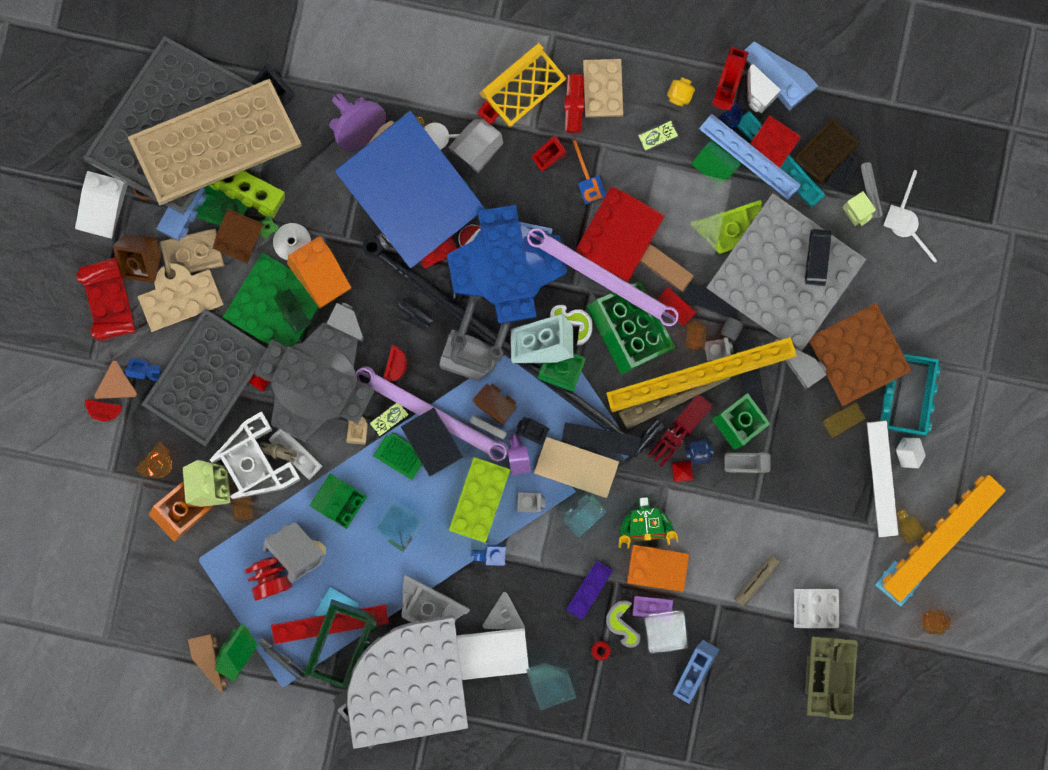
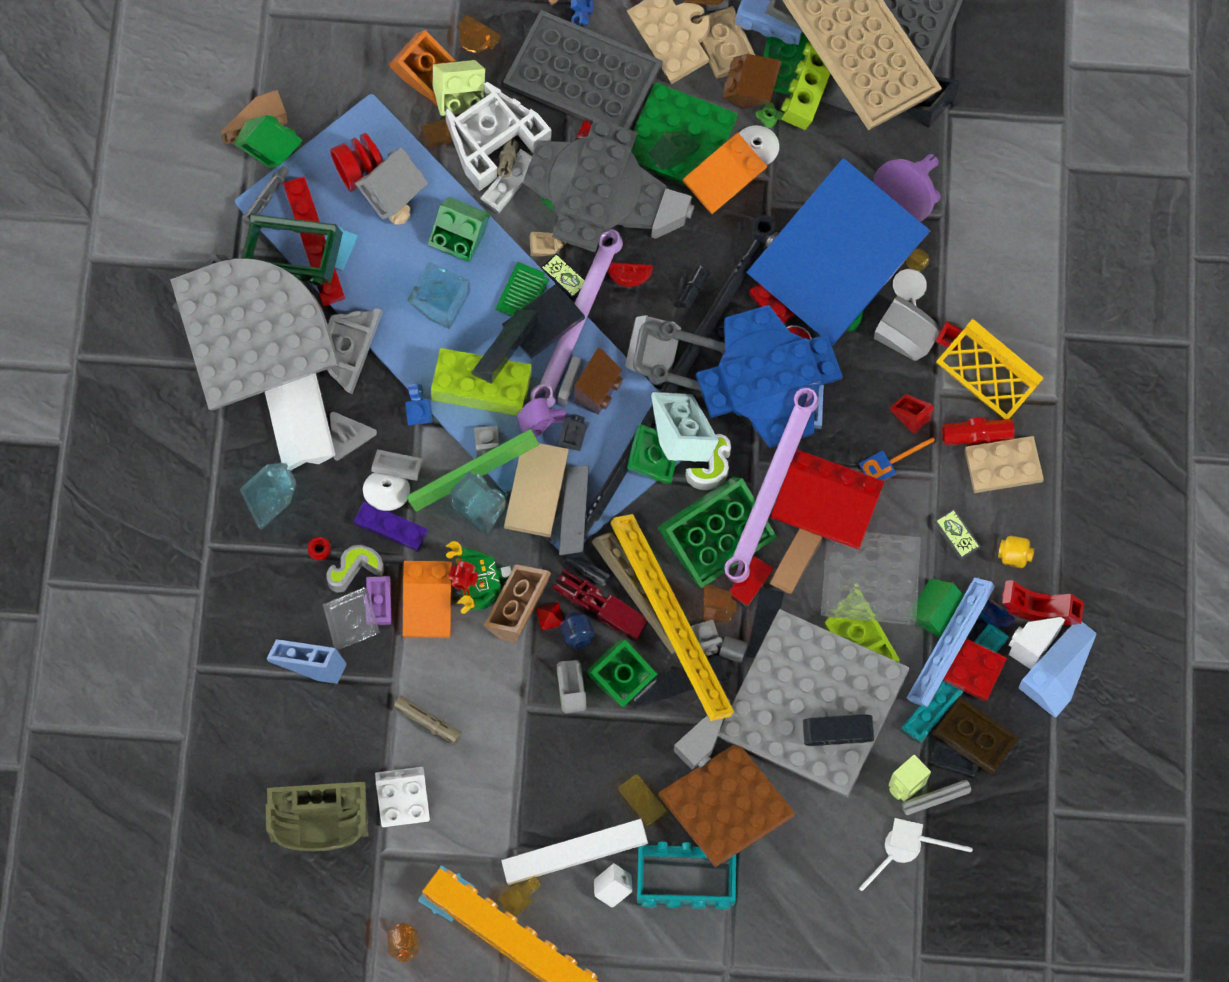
camera: 80 degrees right, 15 degrees down
none -> white dish [363,472,410,511]
none -> light grey tile [372,449,423,481]
none -> bright green tile [407,429,539,512]
none -> red gear [448,561,478,590]
none -> black slope [471,310,538,384]
none -> medium nougat slope [484,564,551,643]

